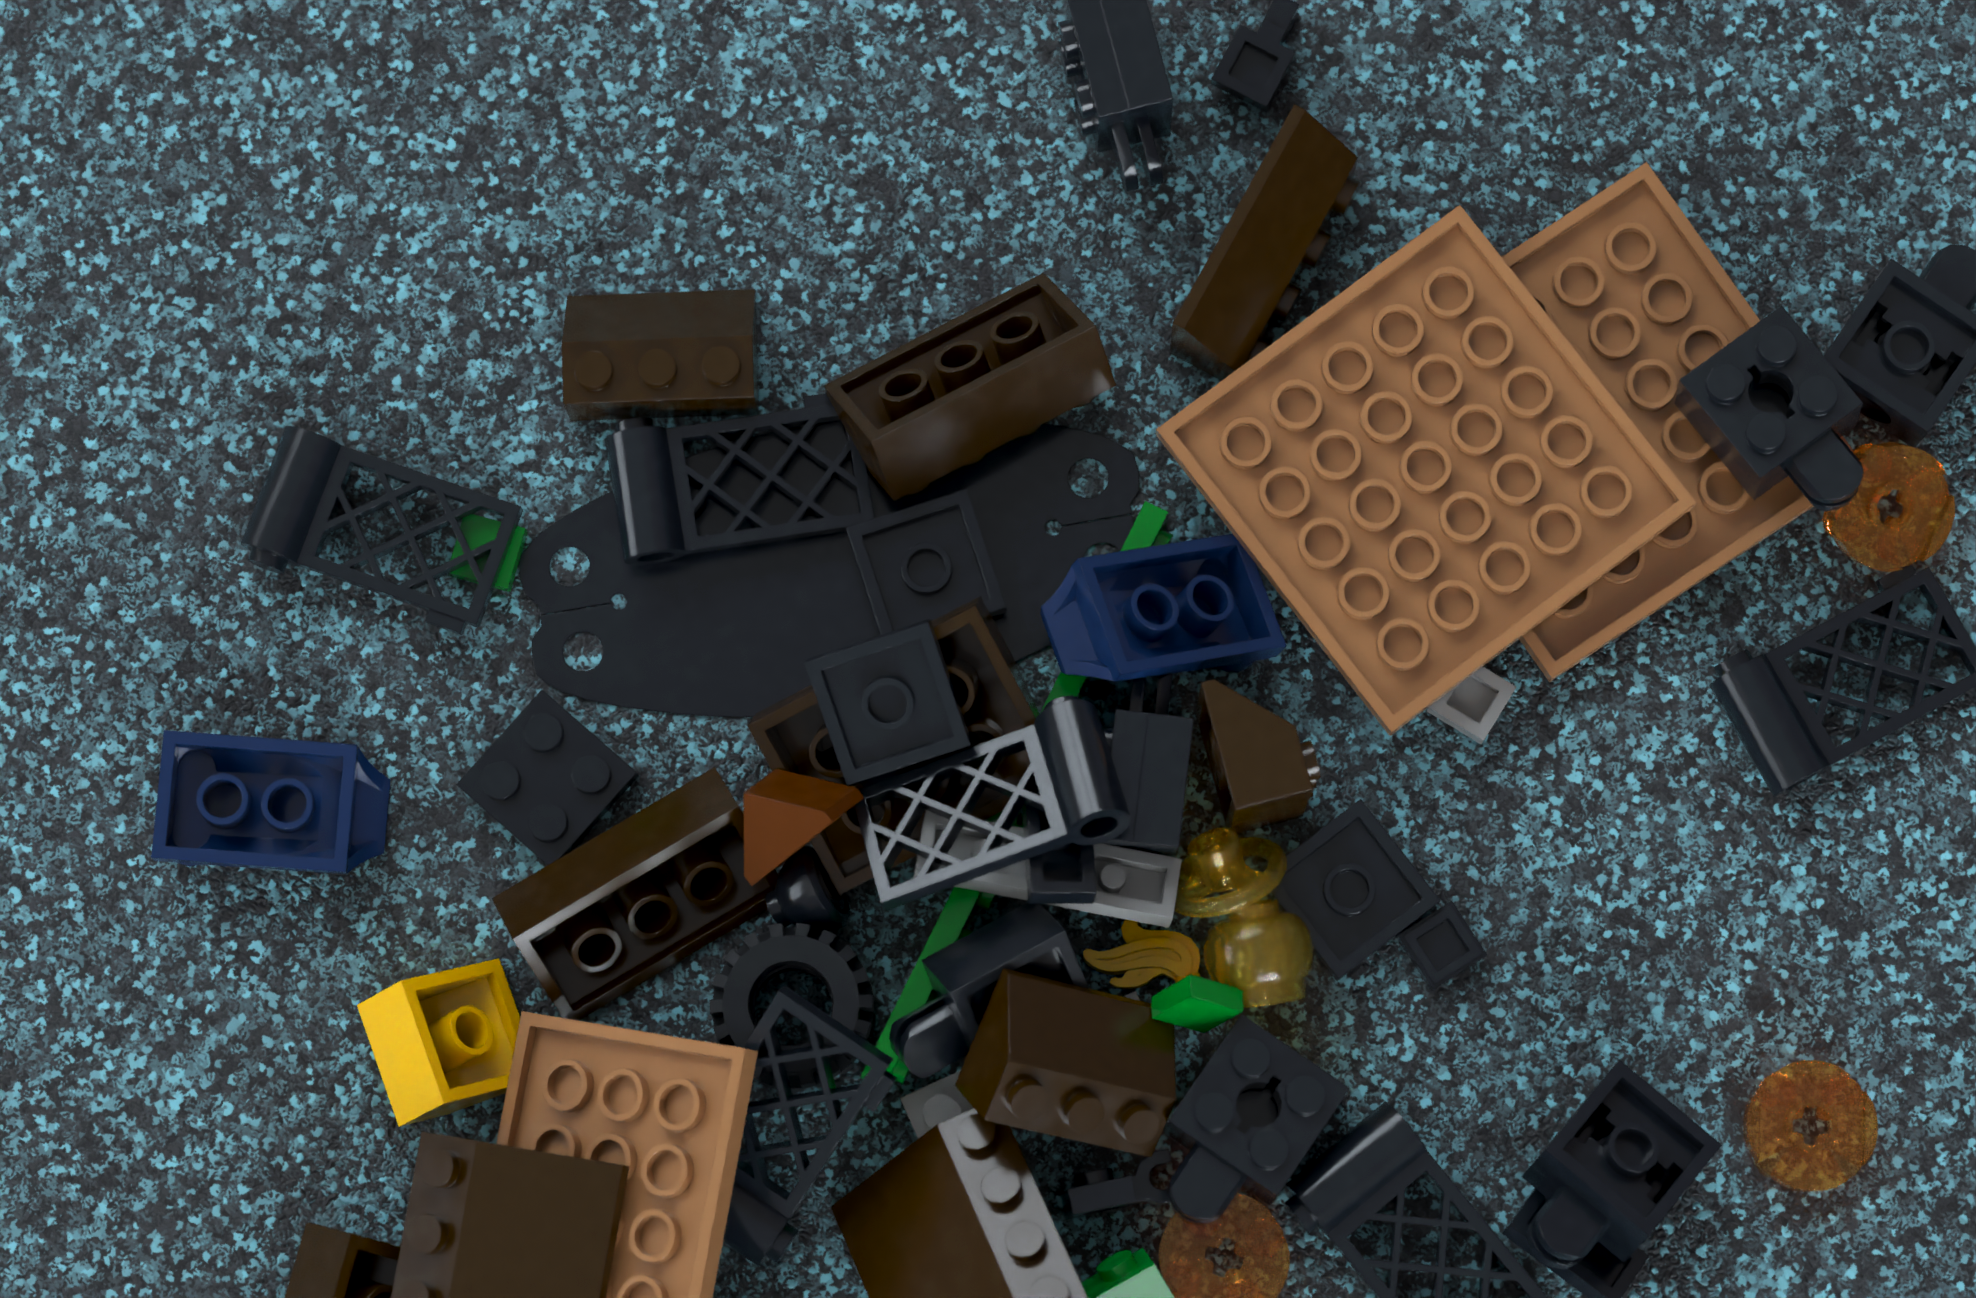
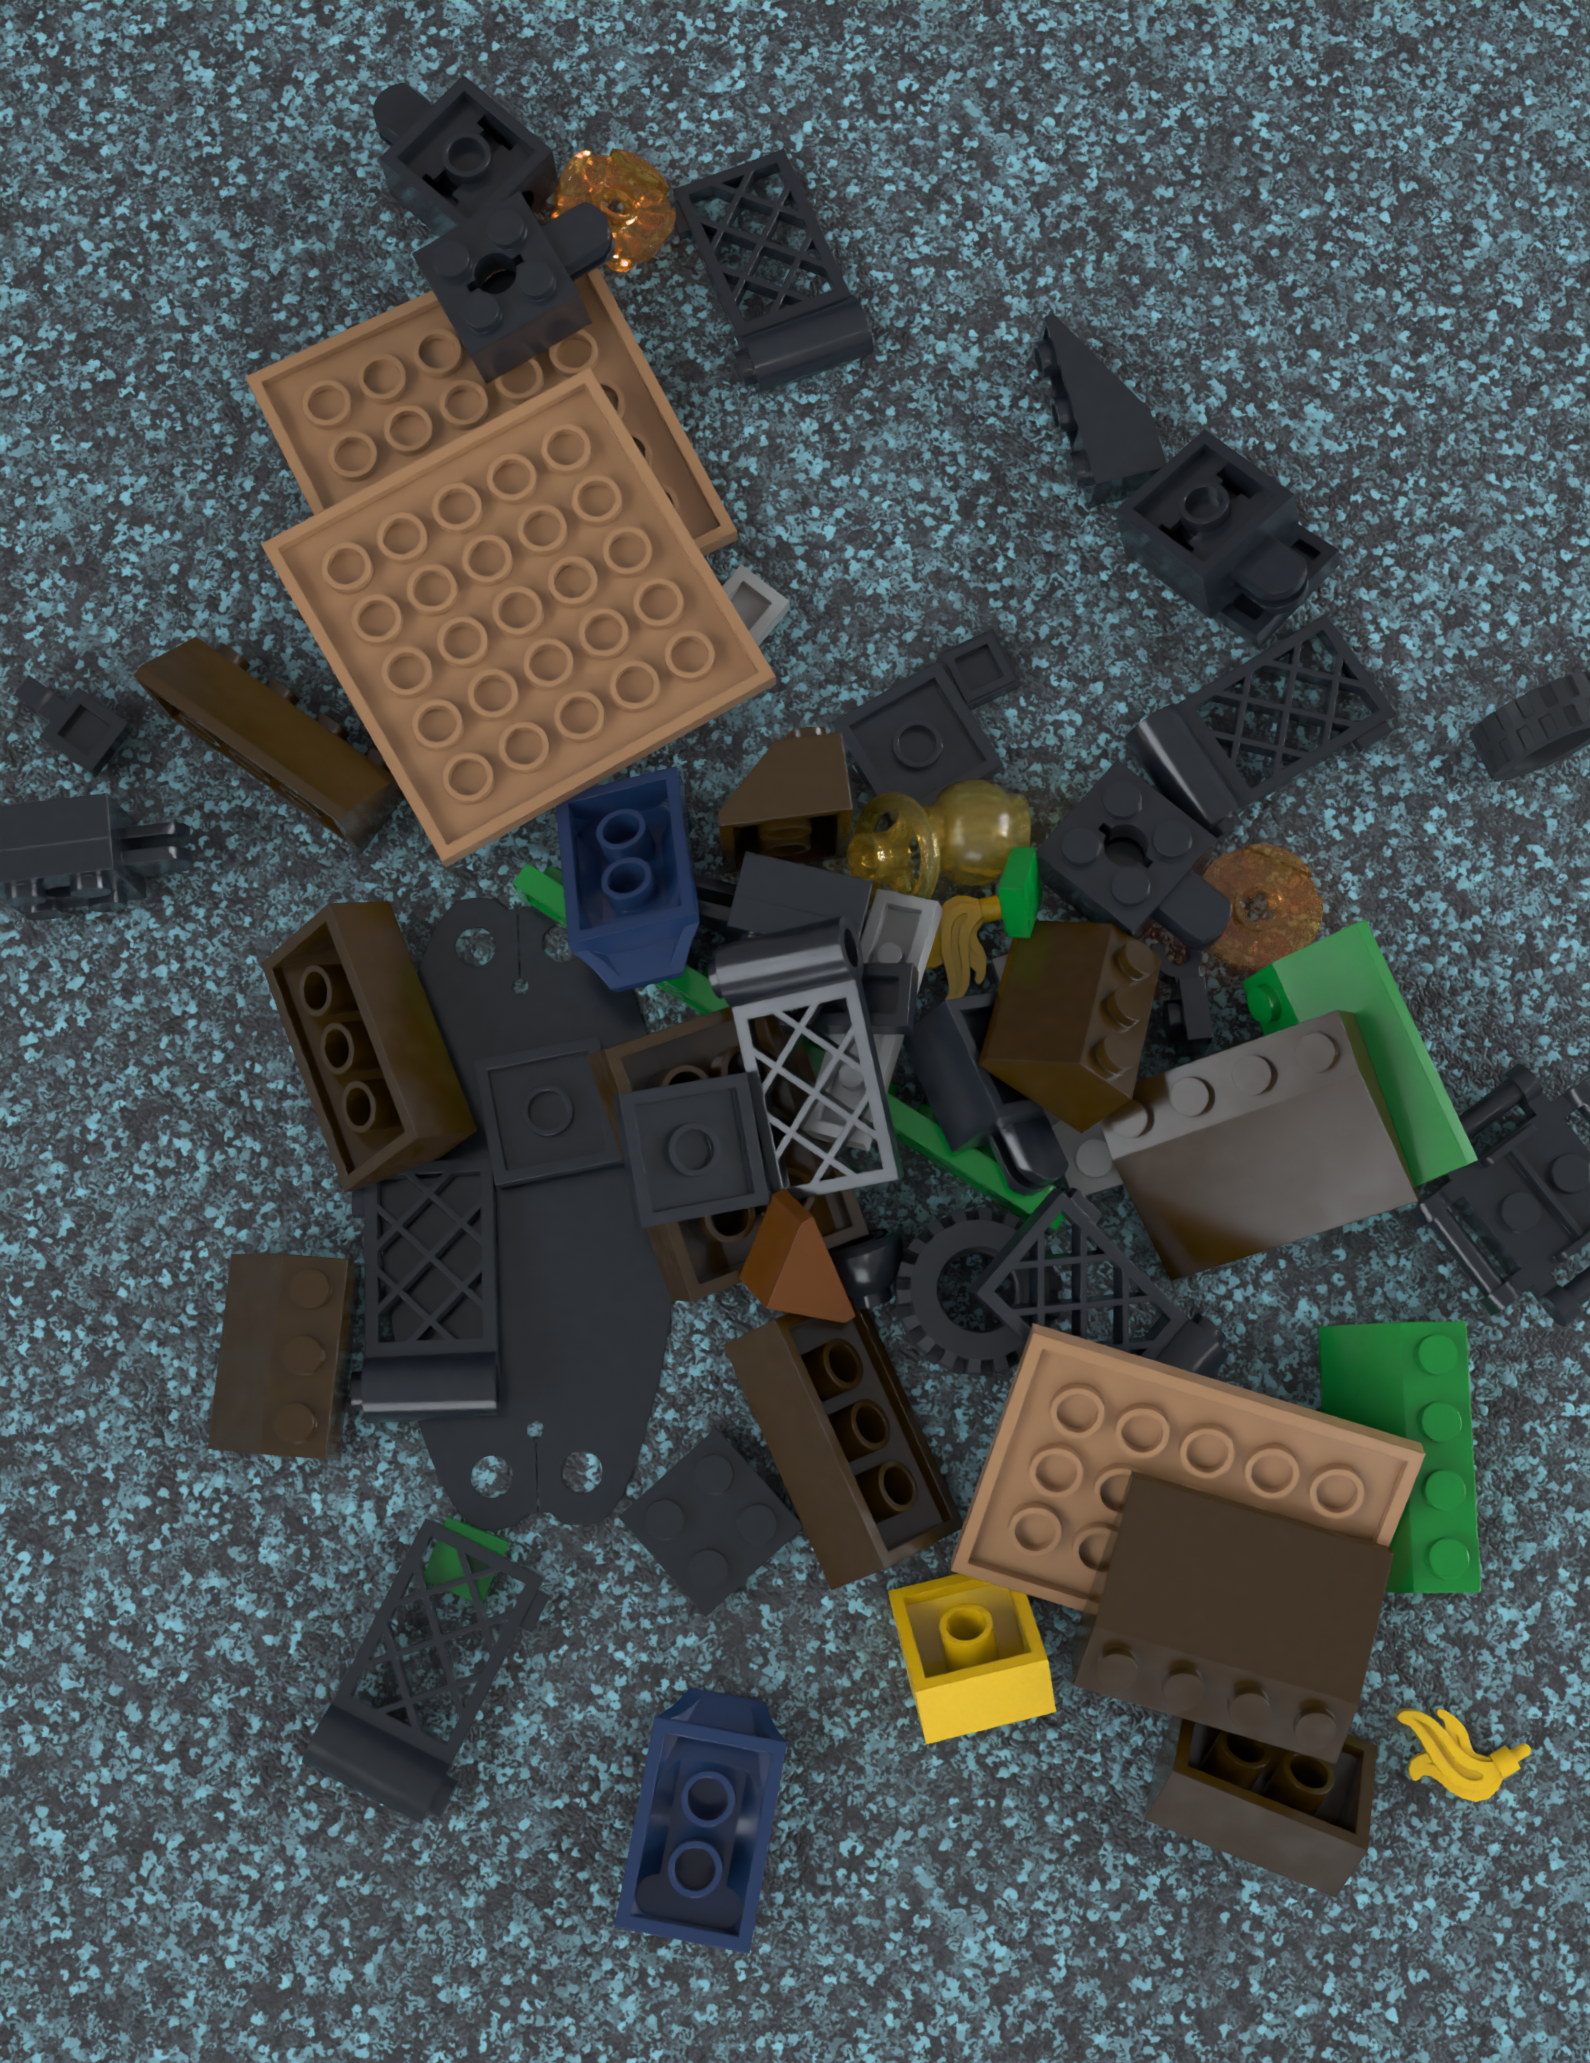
camera: 90 degrees left, 0 degrees up
clear orange plate [1743,1060,1878,1192] -> none
none -> black slope [1033,314,1166,508]

